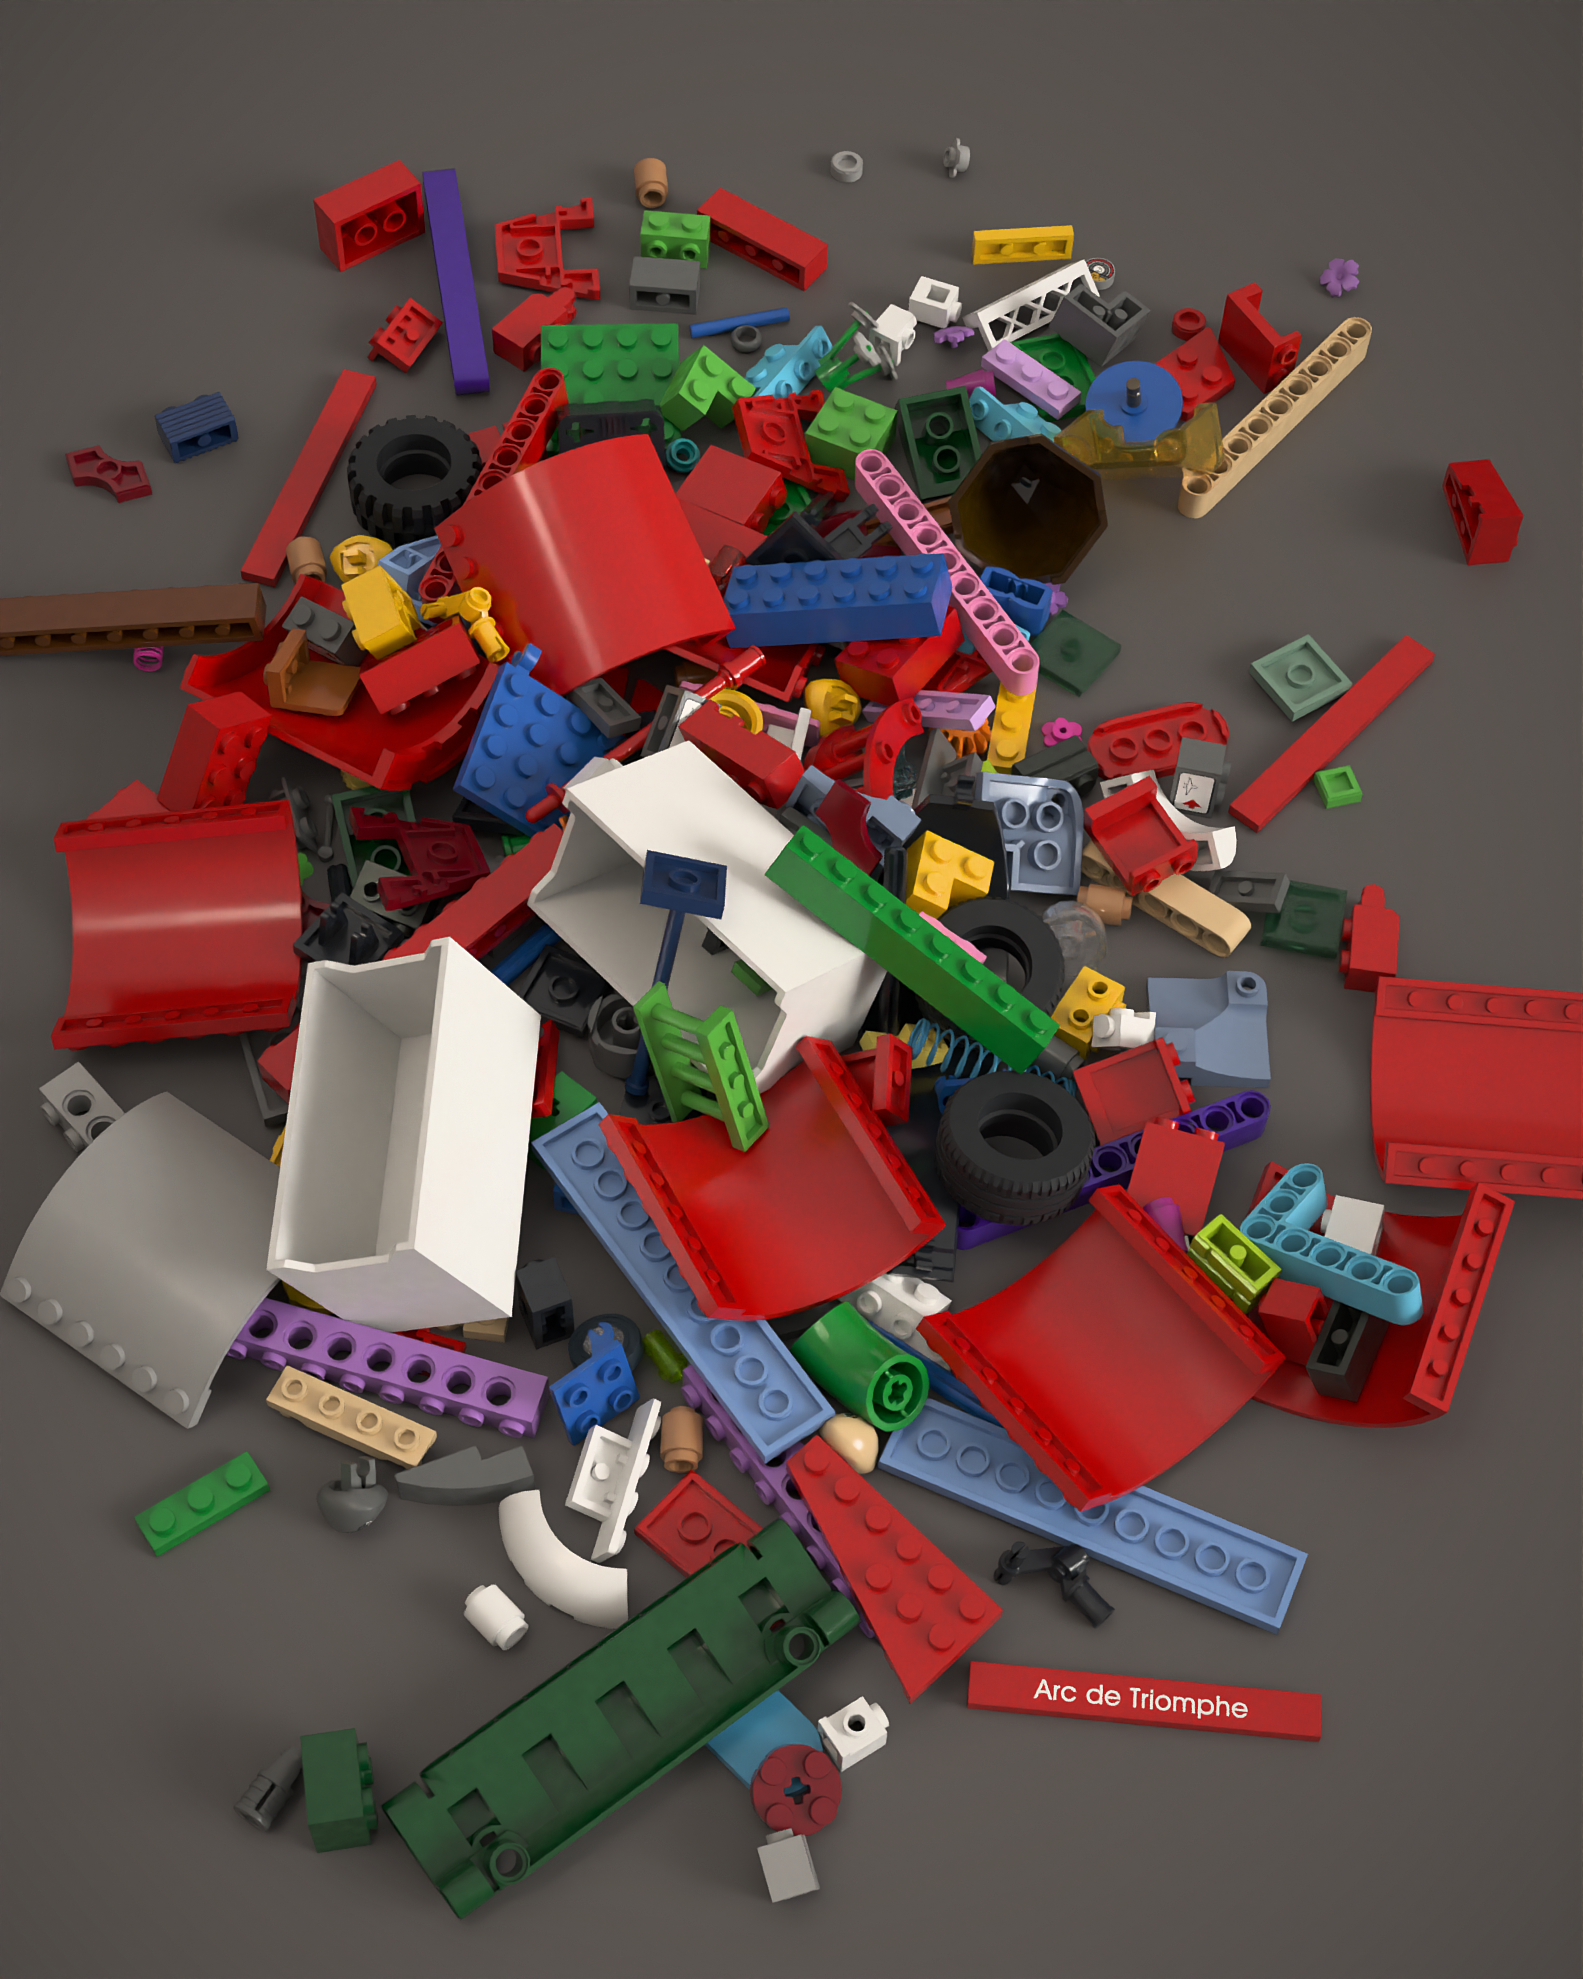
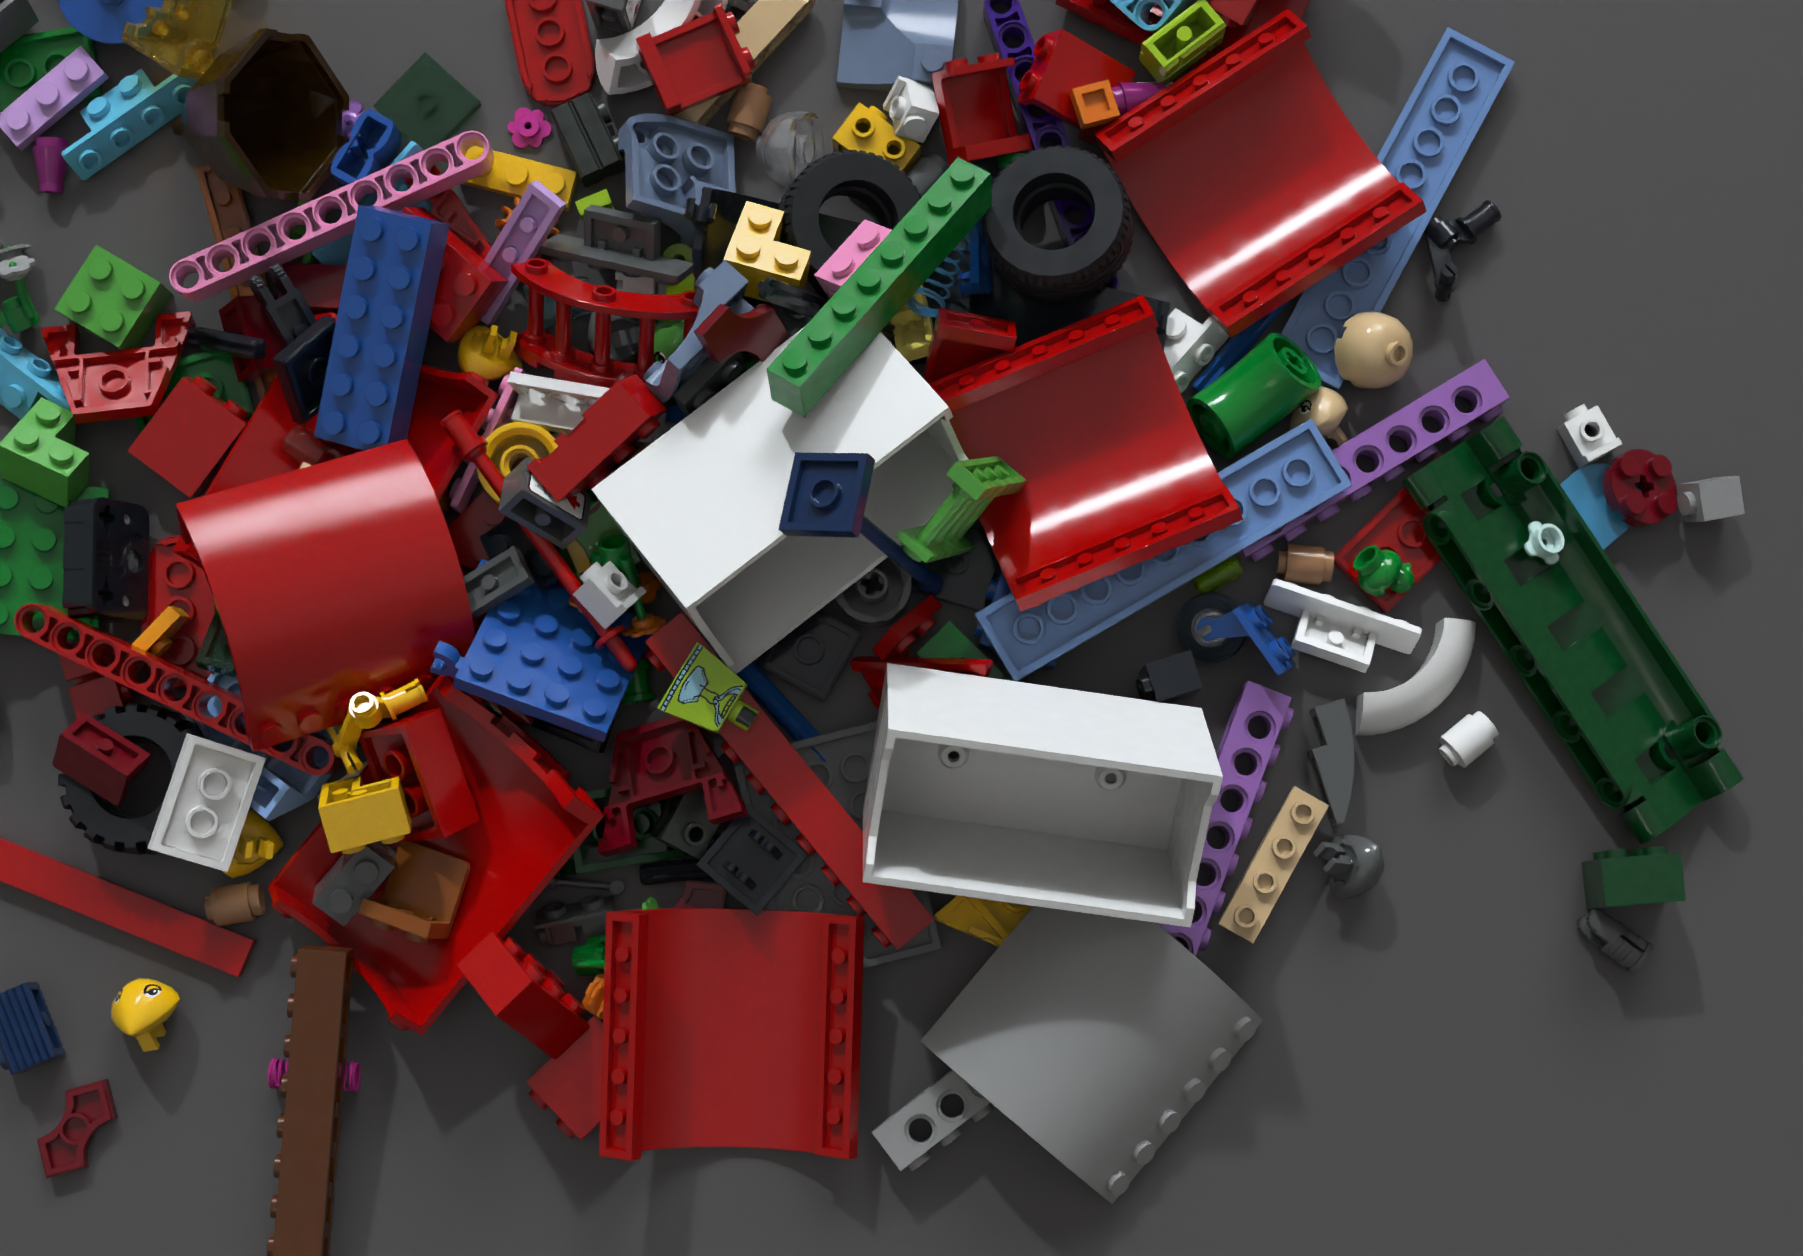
camera: 80 degrees left, 25 degrees up
green plate [134,1451,270,1557] -> none
teal plate [665,438,700,473] -> none
red wing [786,1435,1003,1704] -> none
dark green slope [895,386,982,501] -> none
red tile [967,1661,1321,1742] -> none
none -> dark red panel [52,713,151,806]
none -> yellow piece [111,978,180,1052]
none -> white plate [148,733,266,872]
none -> lime torso [657,642,760,734]
none -> red hinge [872,595,942,661]
none -> orange plate [1069,80,1120,130]
none -> tan cylinder [1334,311,1413,389]
none -> green animal [1353,545,1415,597]
none -> light aqua plate [1524,521,1564,565]

